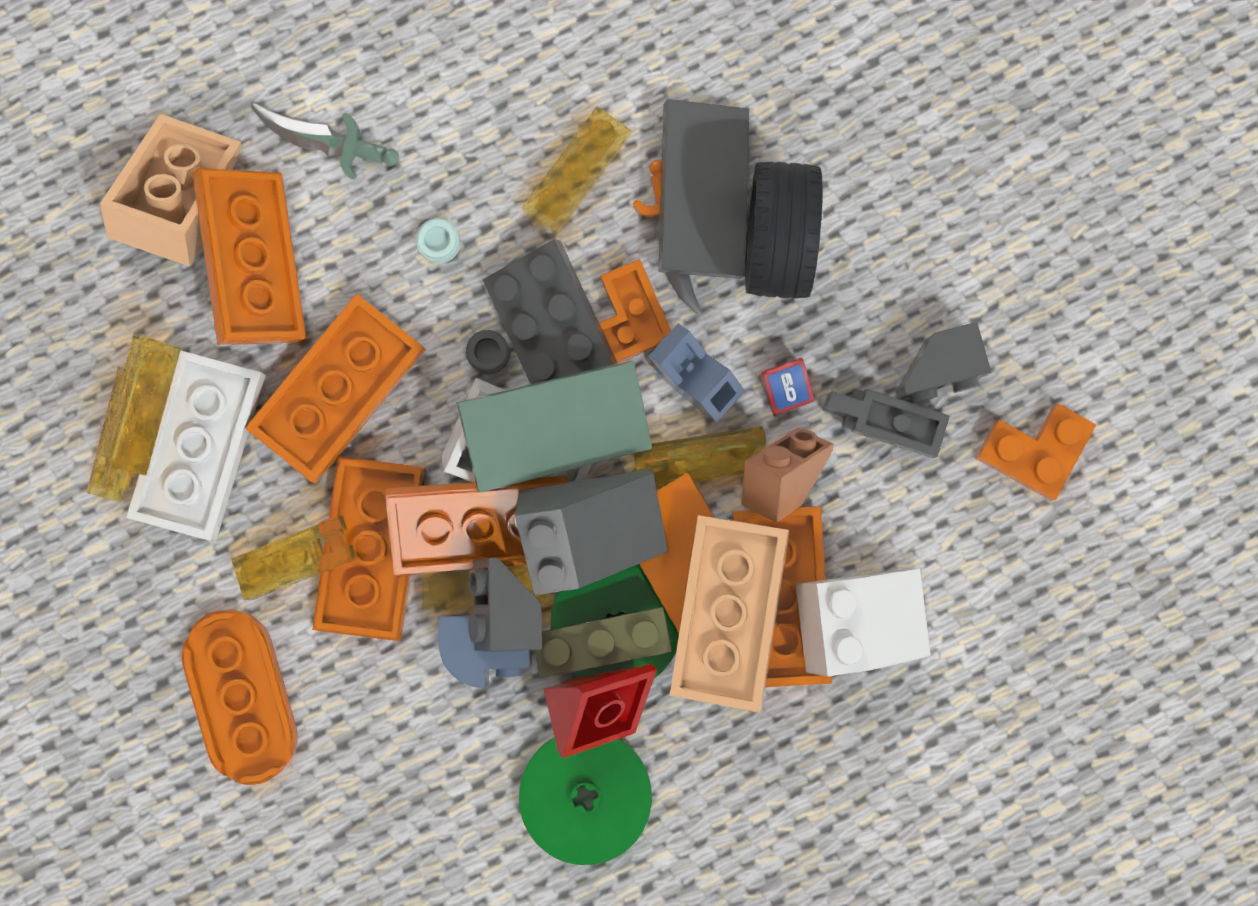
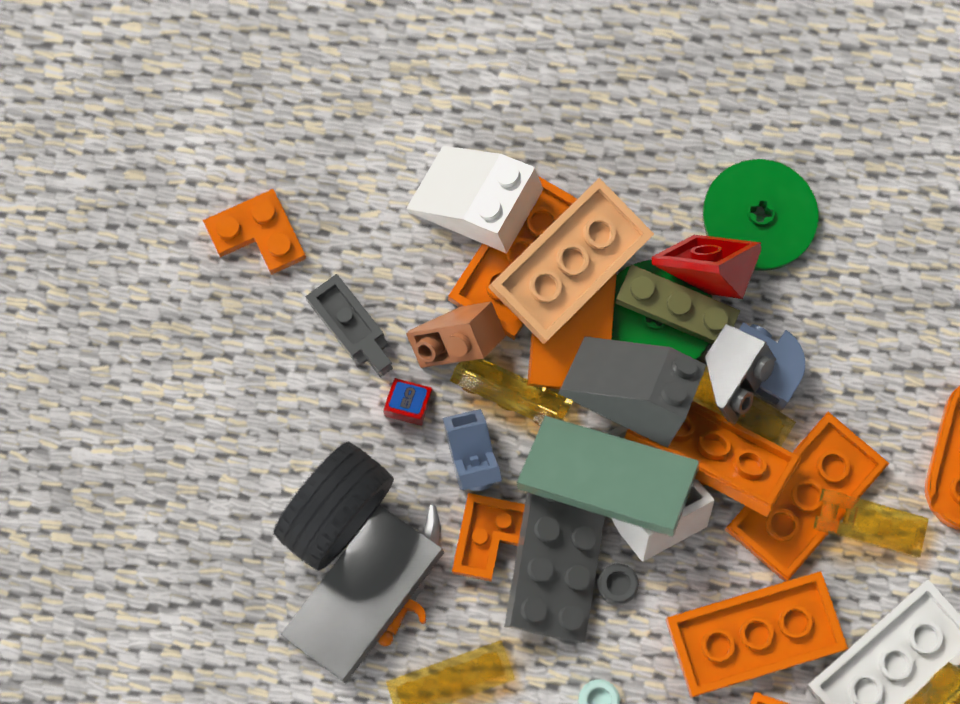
camera: 145 degrees left, 10 degrees down
dark grey slope [895,322,992,404] -> none

